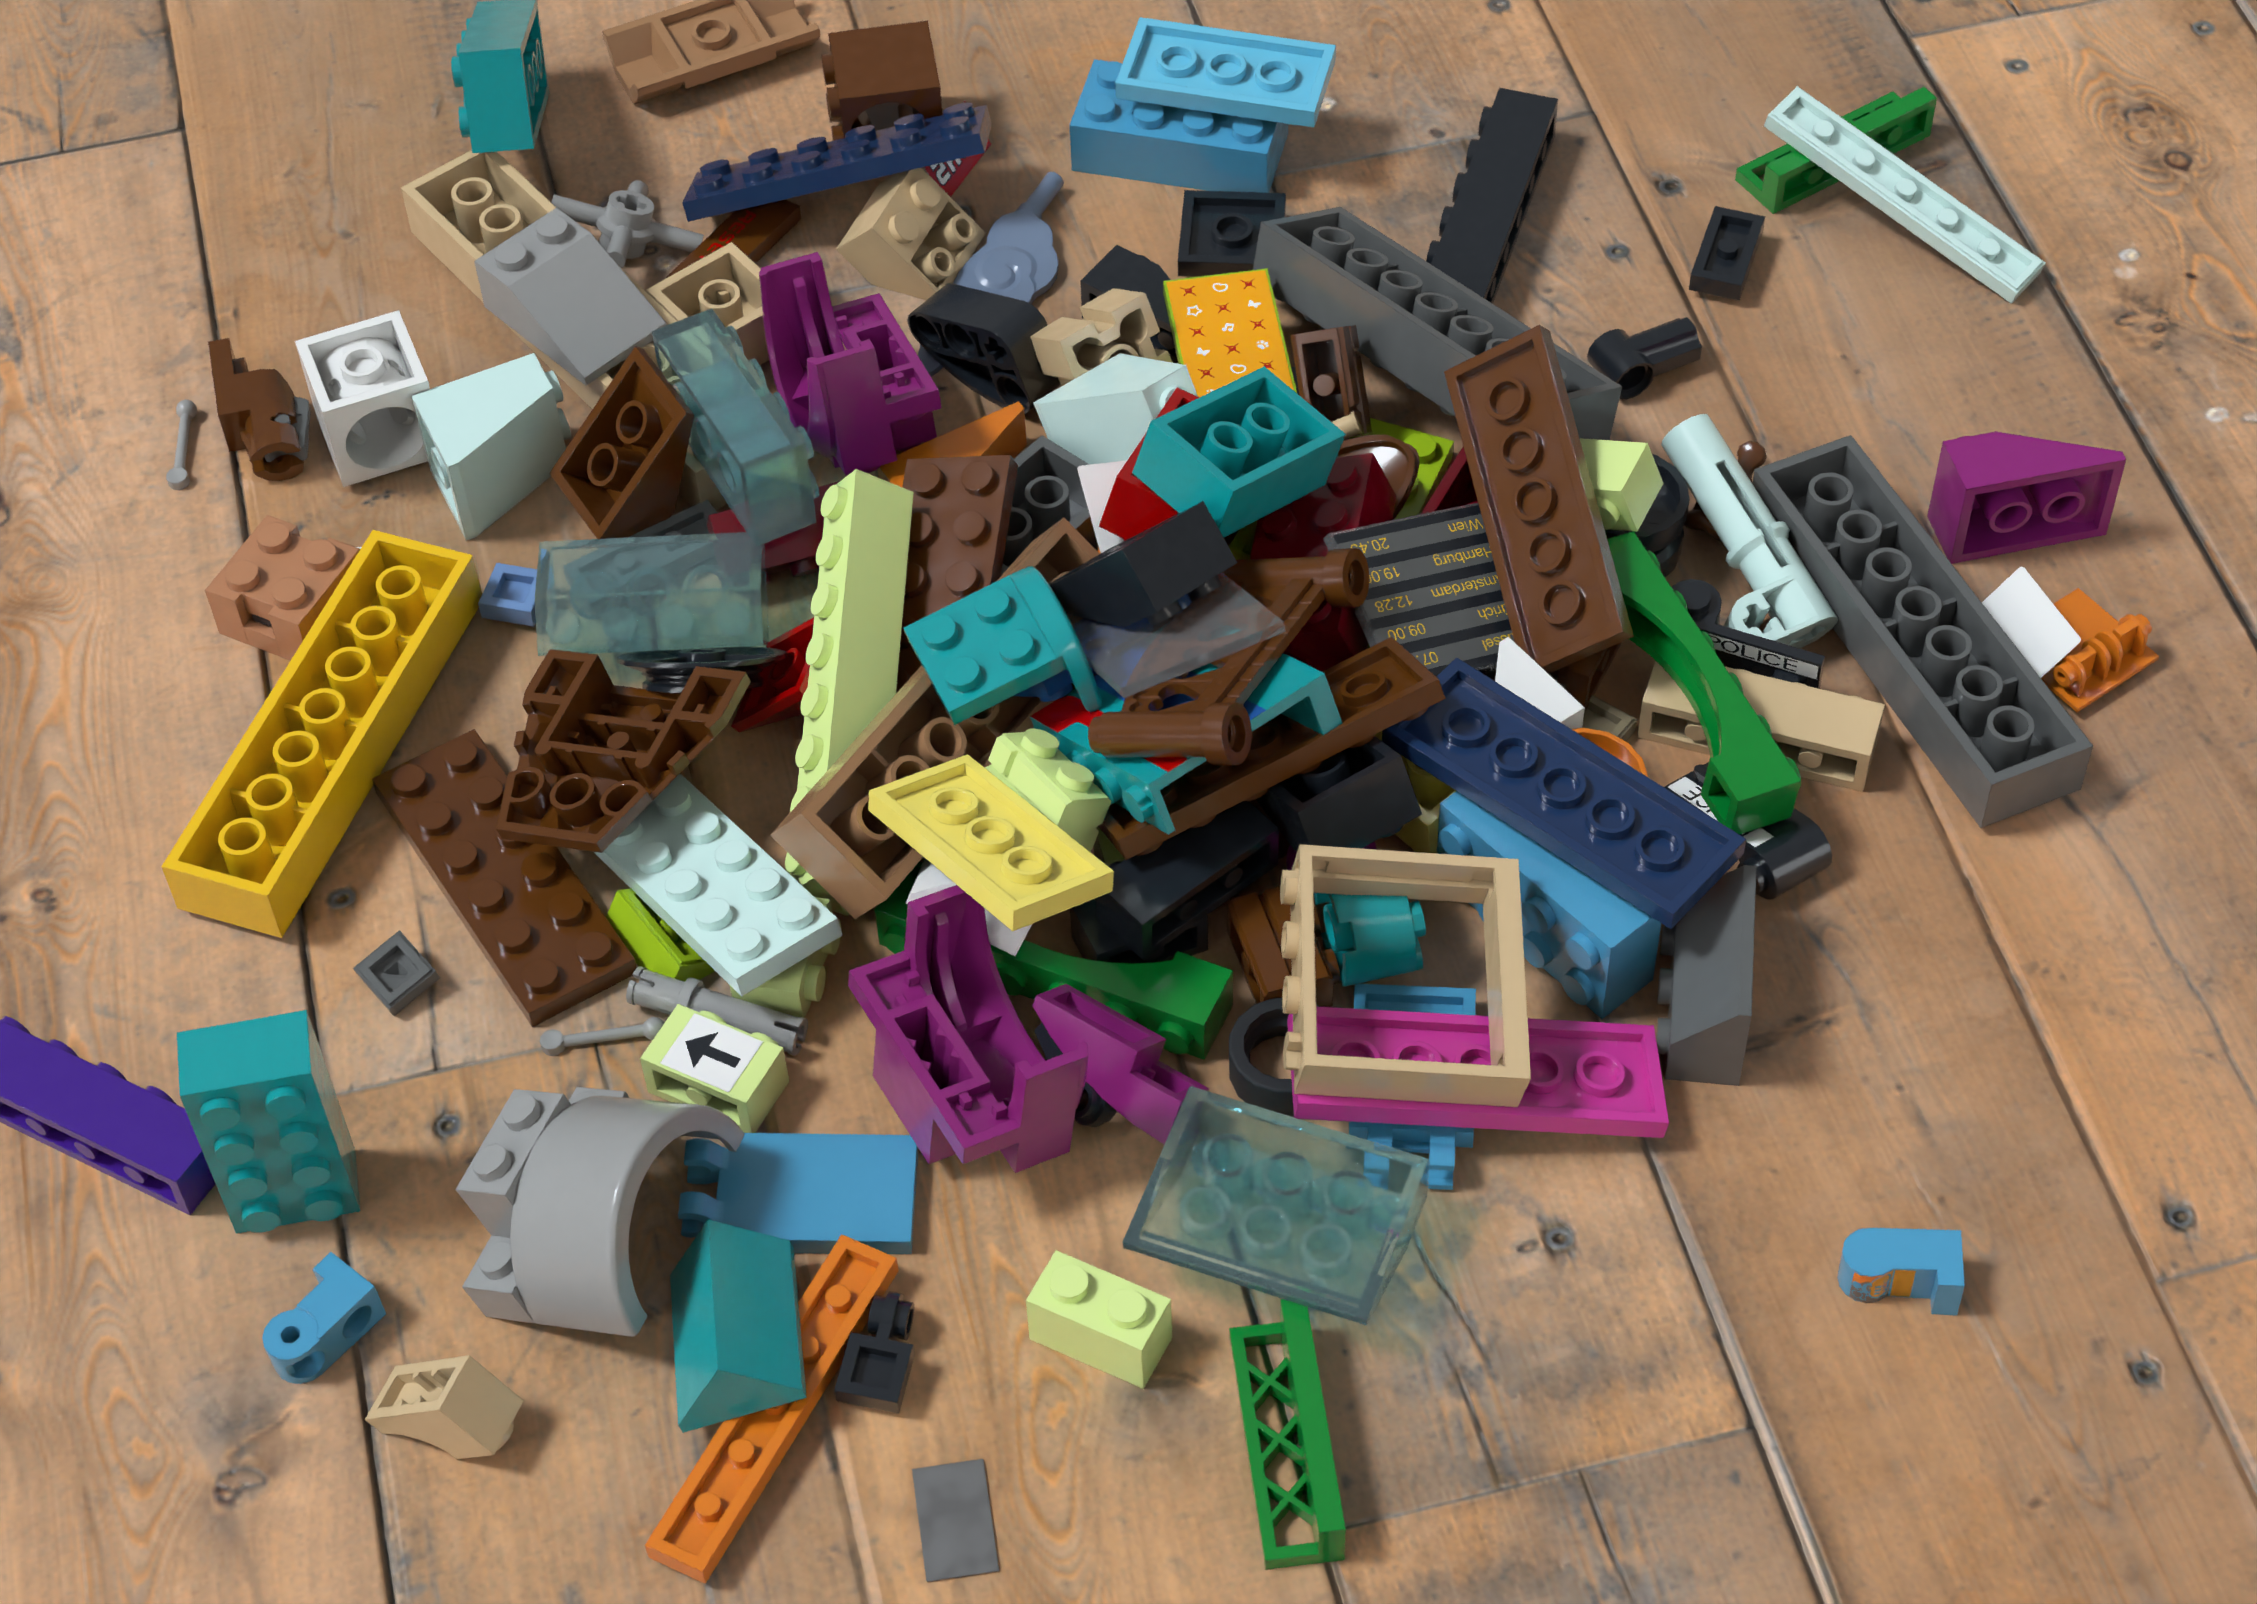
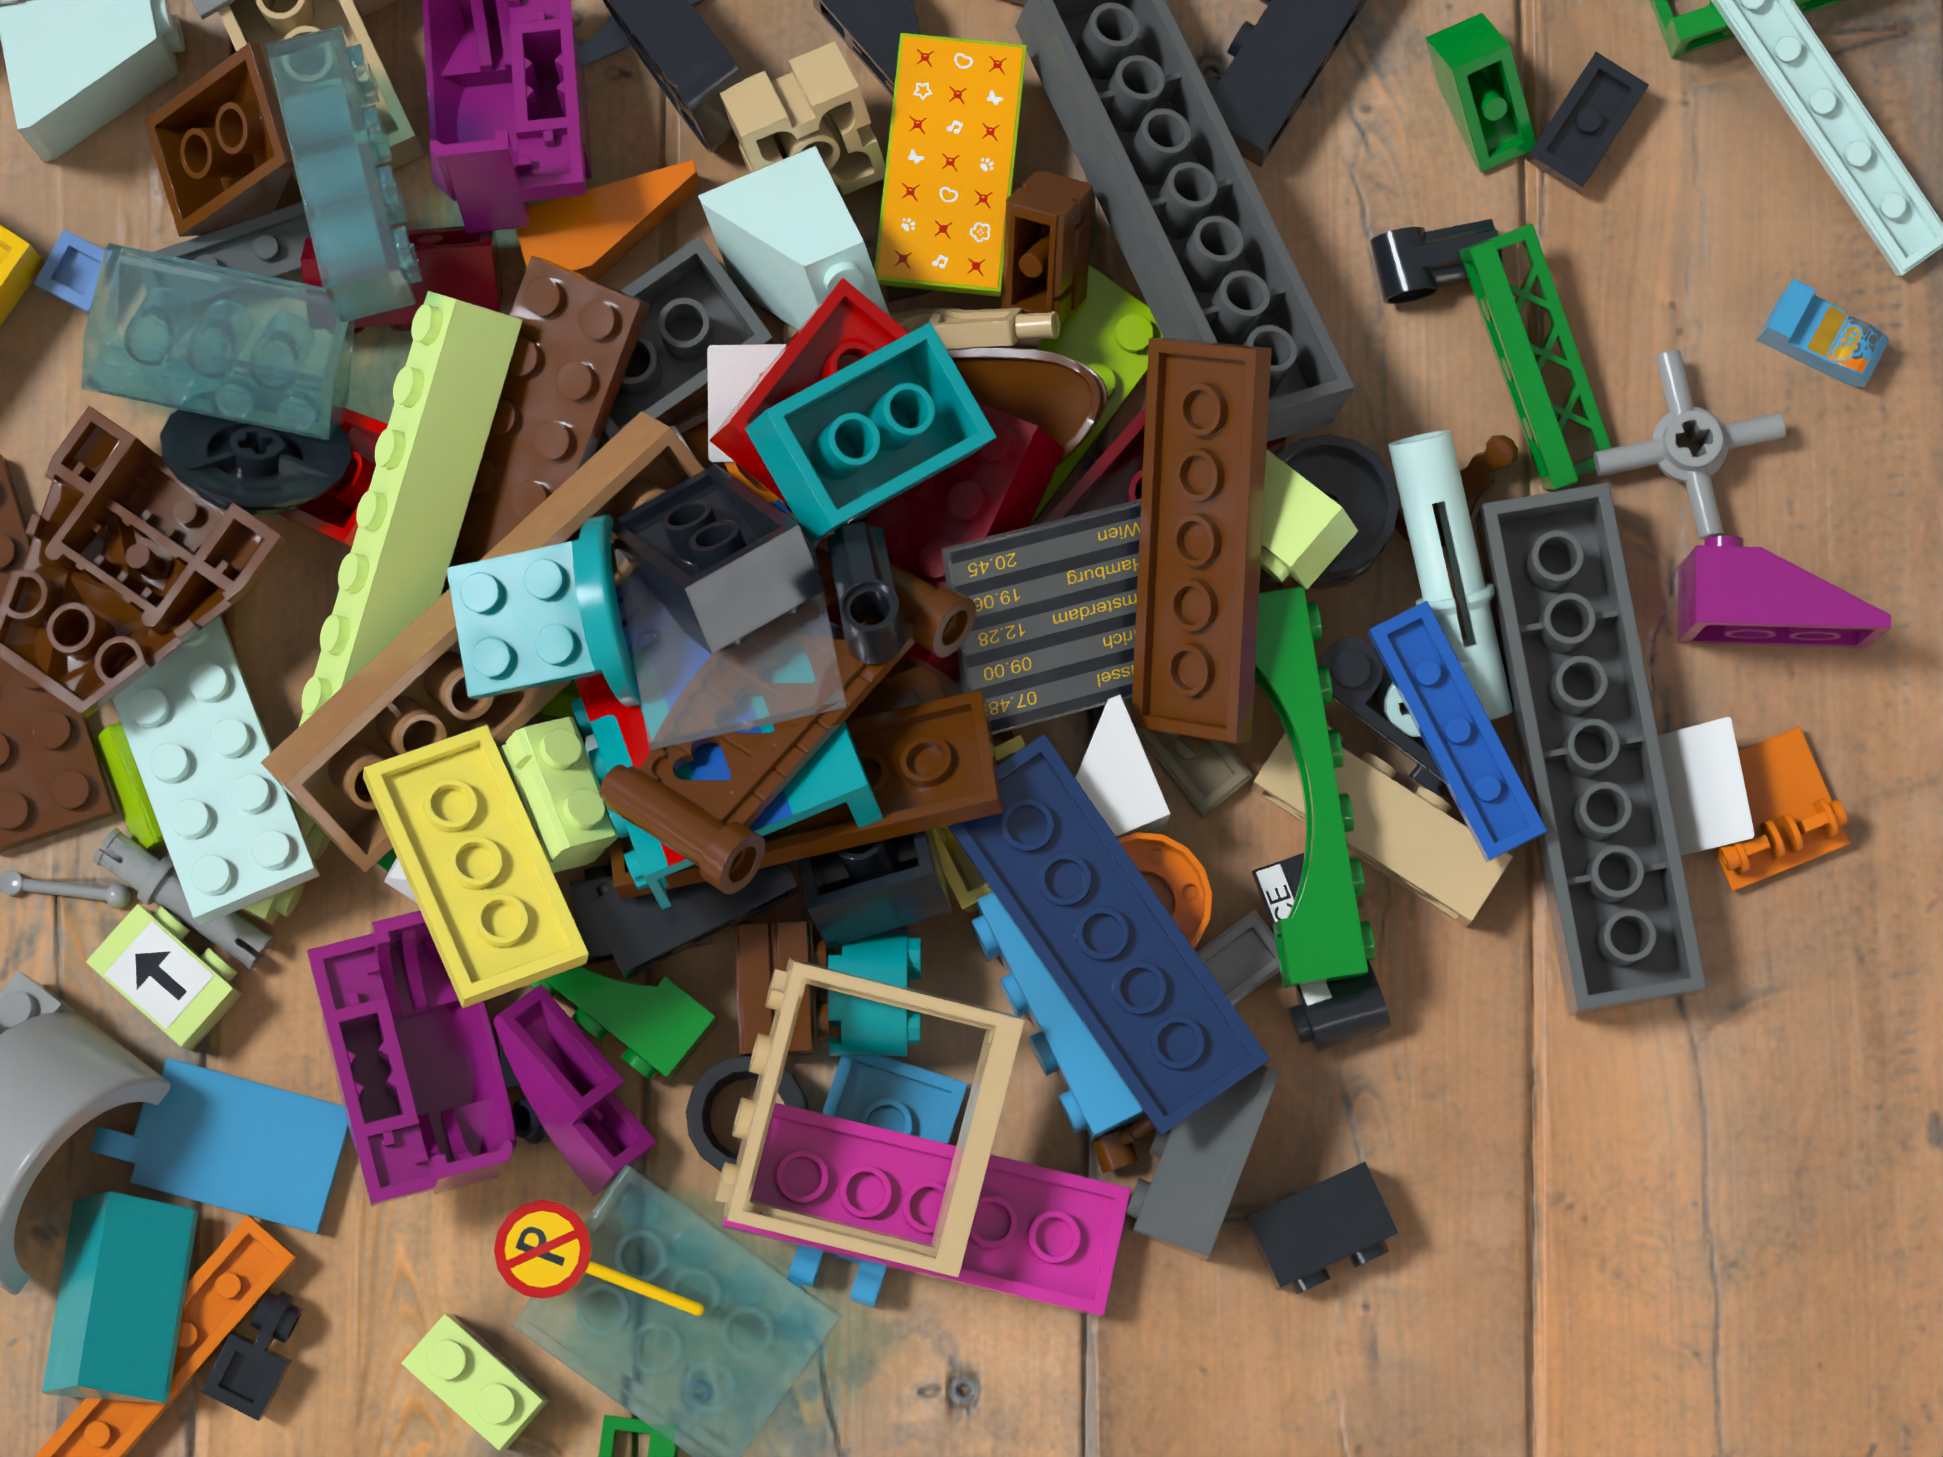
camera: 15 degrees right, 30 degrees up
none -> piece [494,1200,705,1316]
none -> black piece [827,521,904,664]
none -> reddish brown hand [1093,1115,1155,1173]
none -> black brick [1244,1162,1398,1295]
none -> blue plate [1368,601,1547,863]
none -> green slope [1425,13,1536,173]
none -> green fence [1458,223,1612,490]
none -> light grey bar [1594,350,1786,540]
none -> dark azure leg [1756,278,1889,387]

